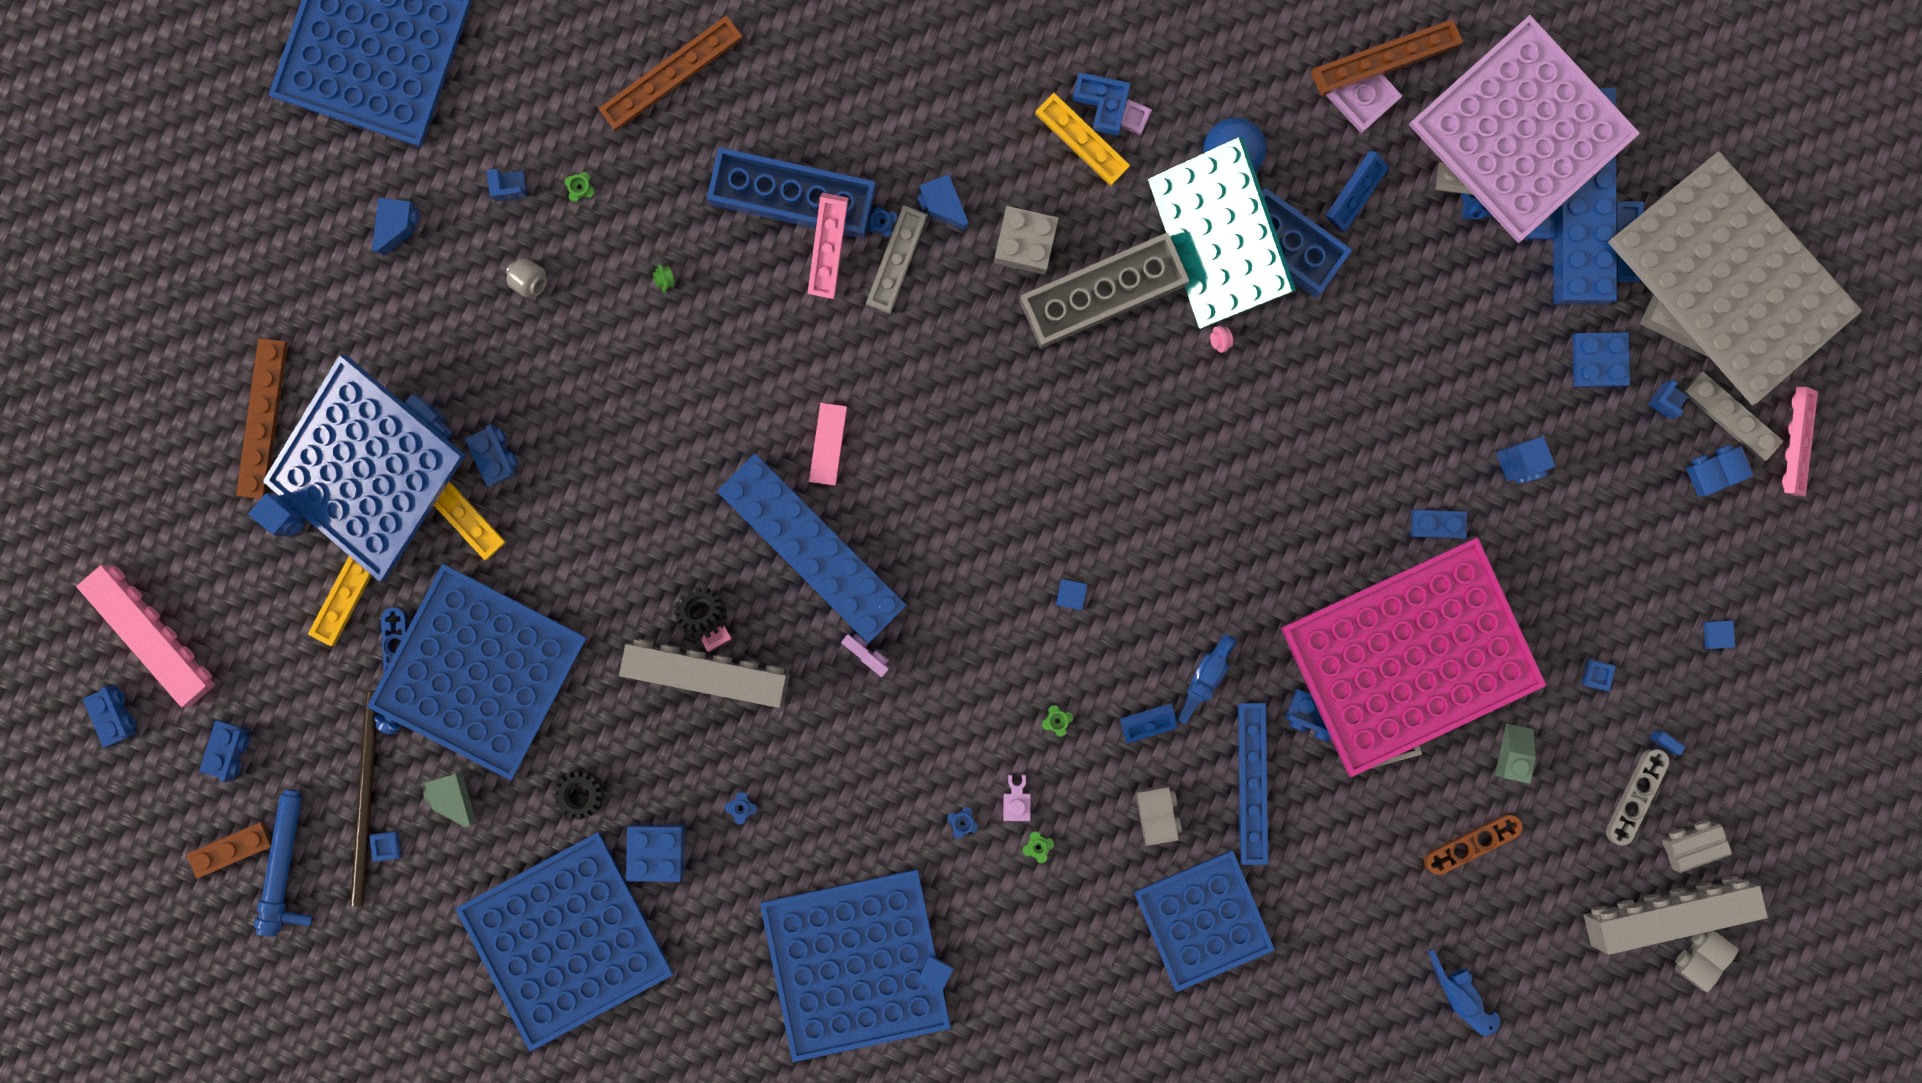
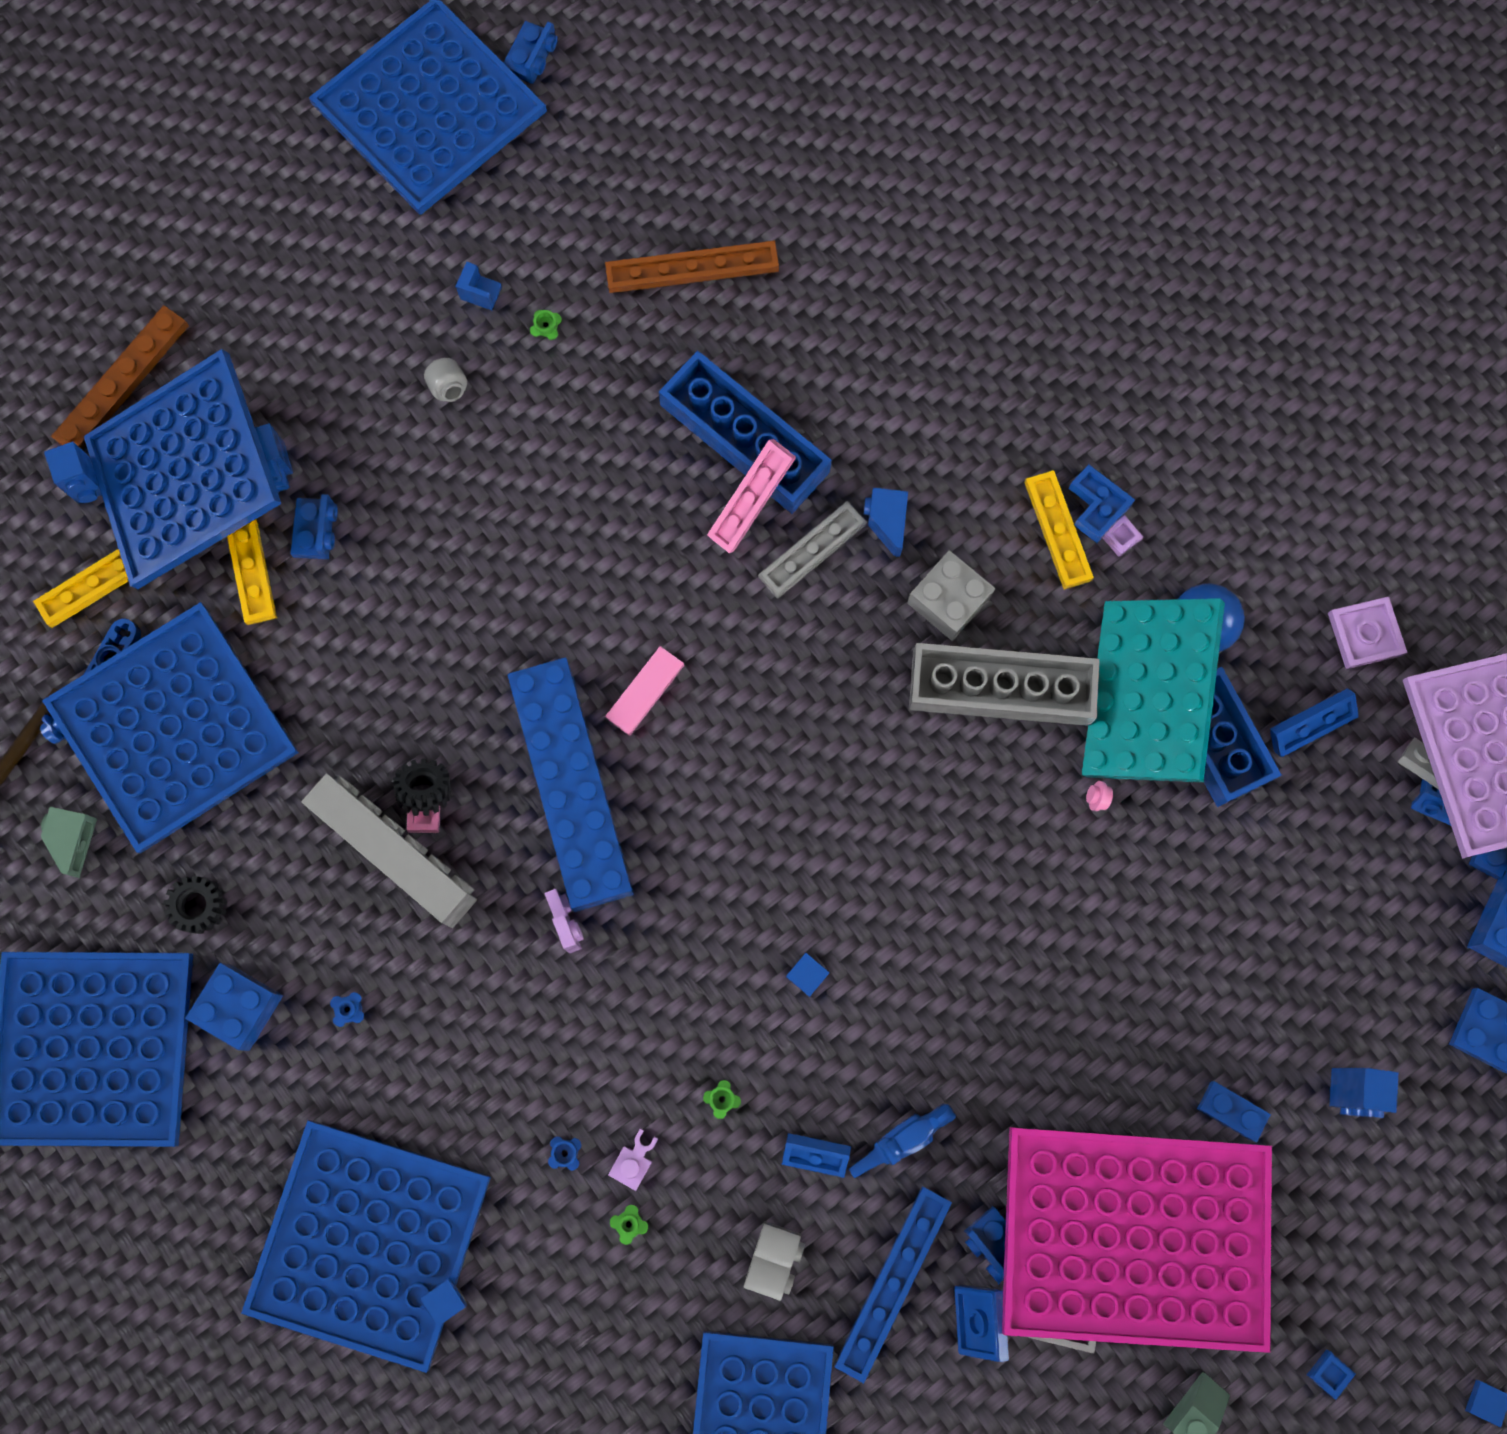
camera: 30 degrees right, 10 degrees down
blue slope [372,198,420,256] -> none
bright green plate [653,264,674,293] -> none
blue plate [868,207,898,237] -> none
dark orange plate [1311,19,1464,96] -> none
none -> blue tile [954,1285,1009,1362]

